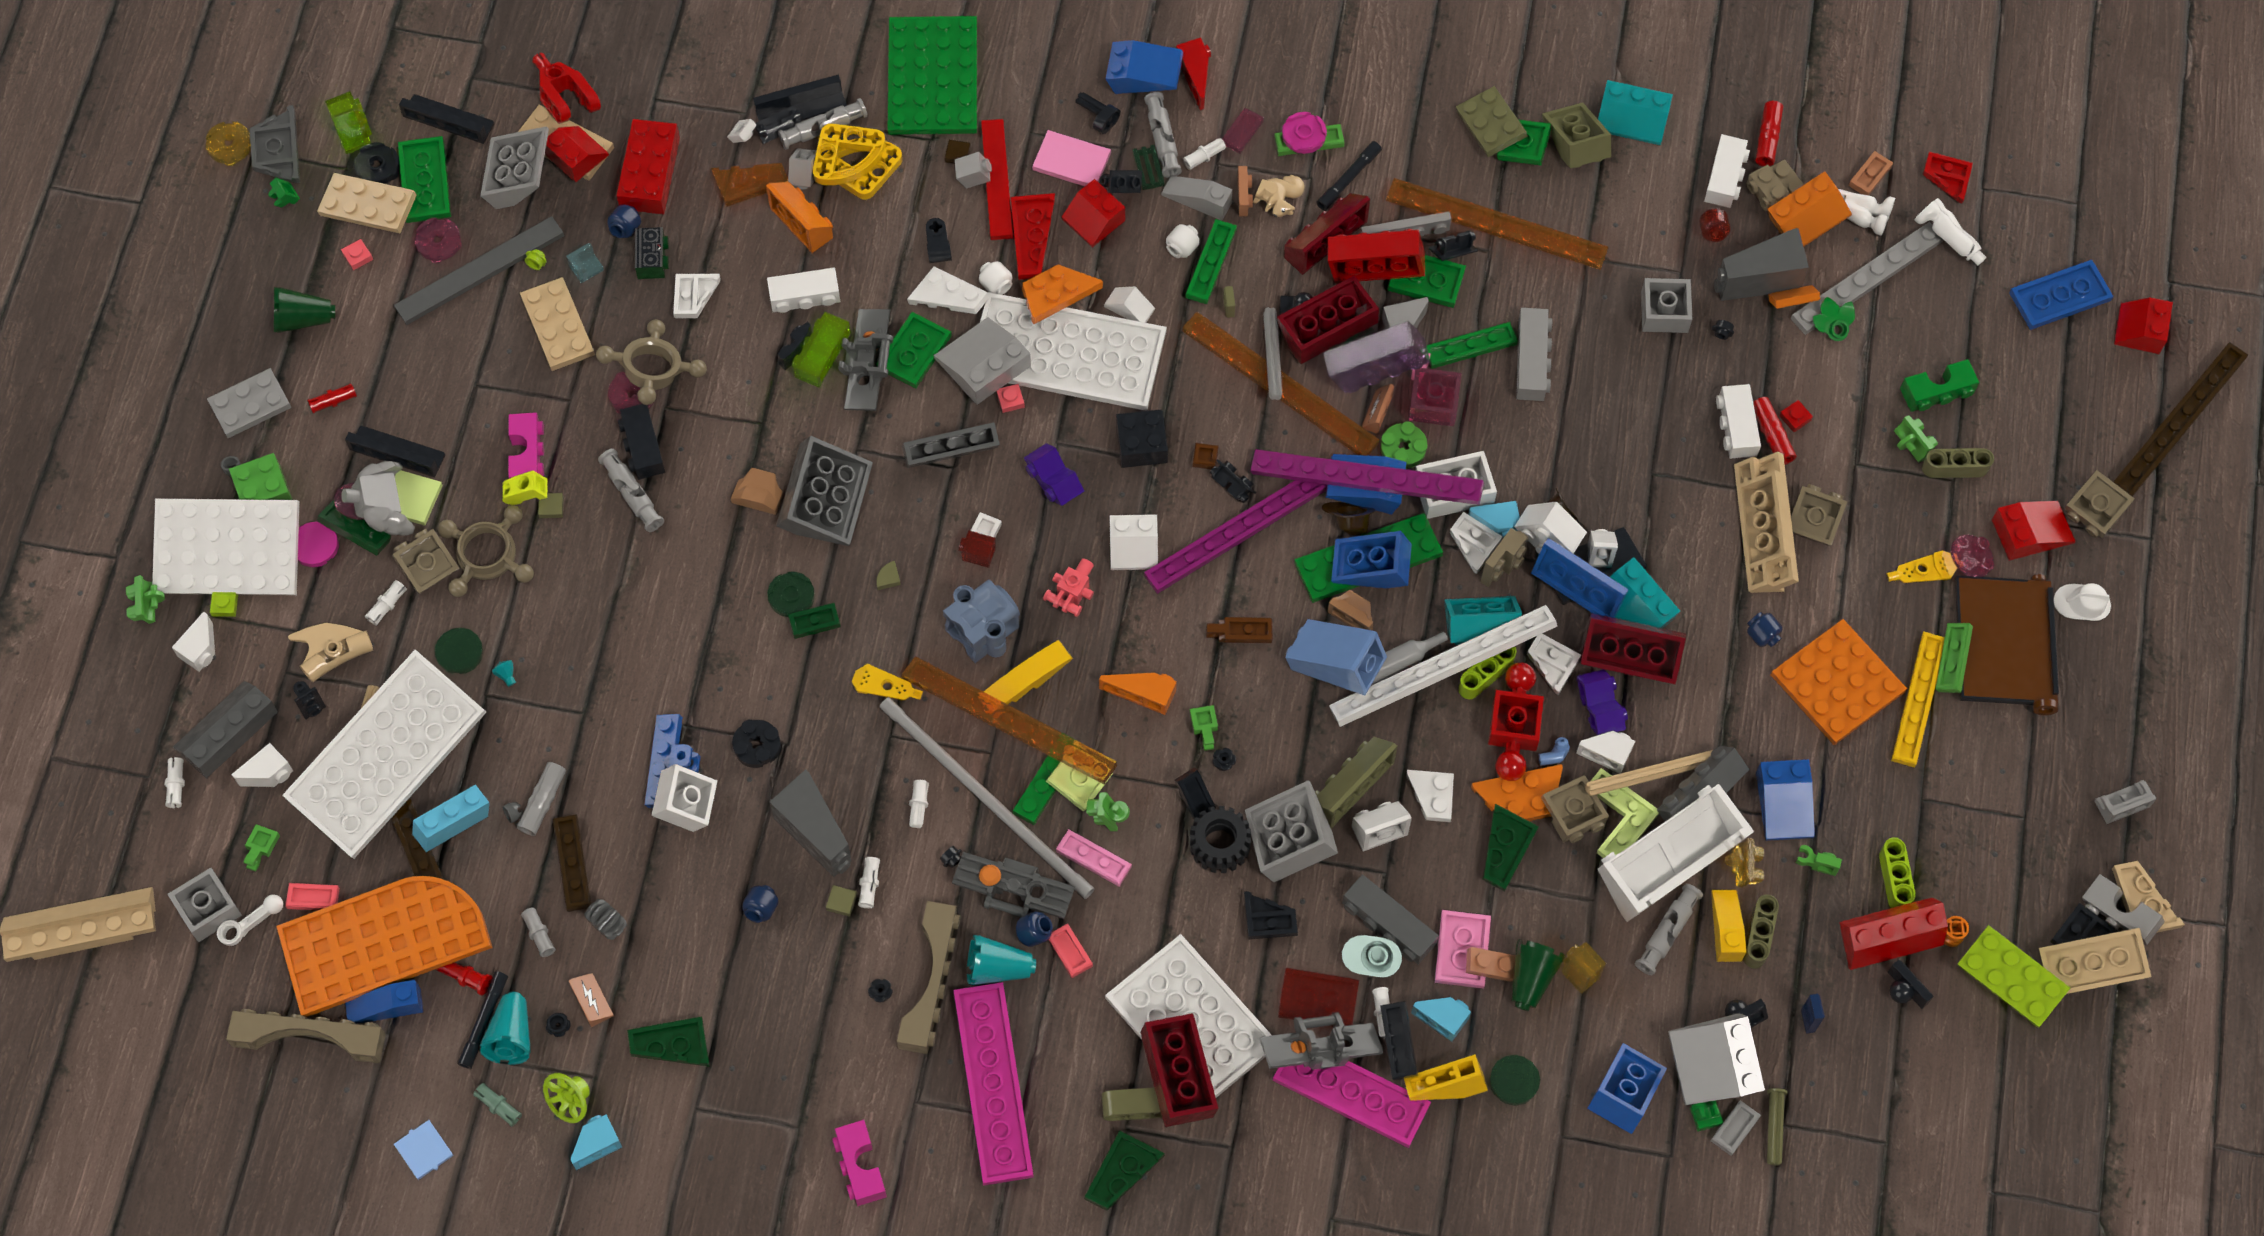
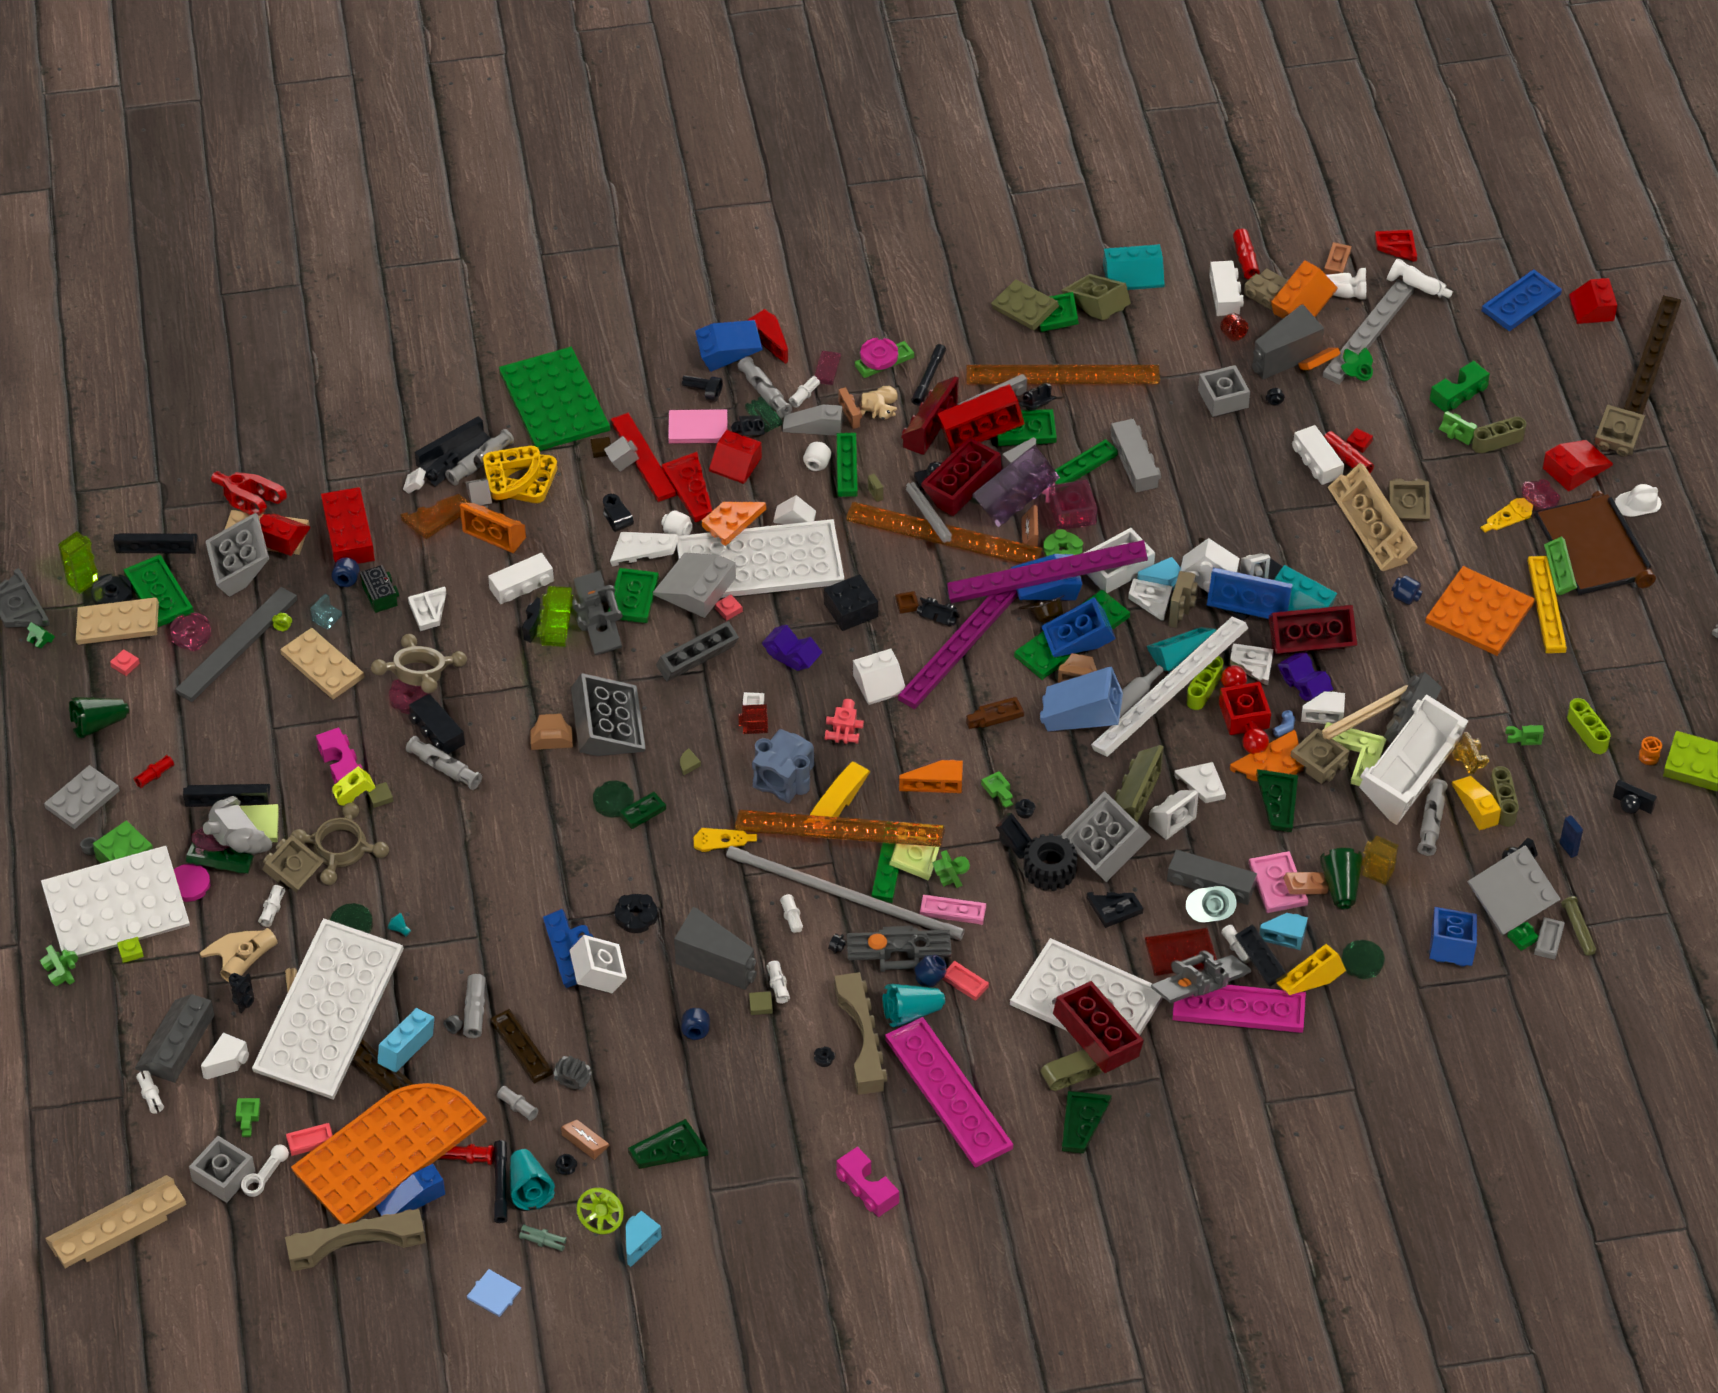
camera: 20 degrees left, 15 degrees down
white slope [172,612,215,672] -> none
slope [1756,759,1815,841] -> none
red slope [1839,897,1948,970] -> none

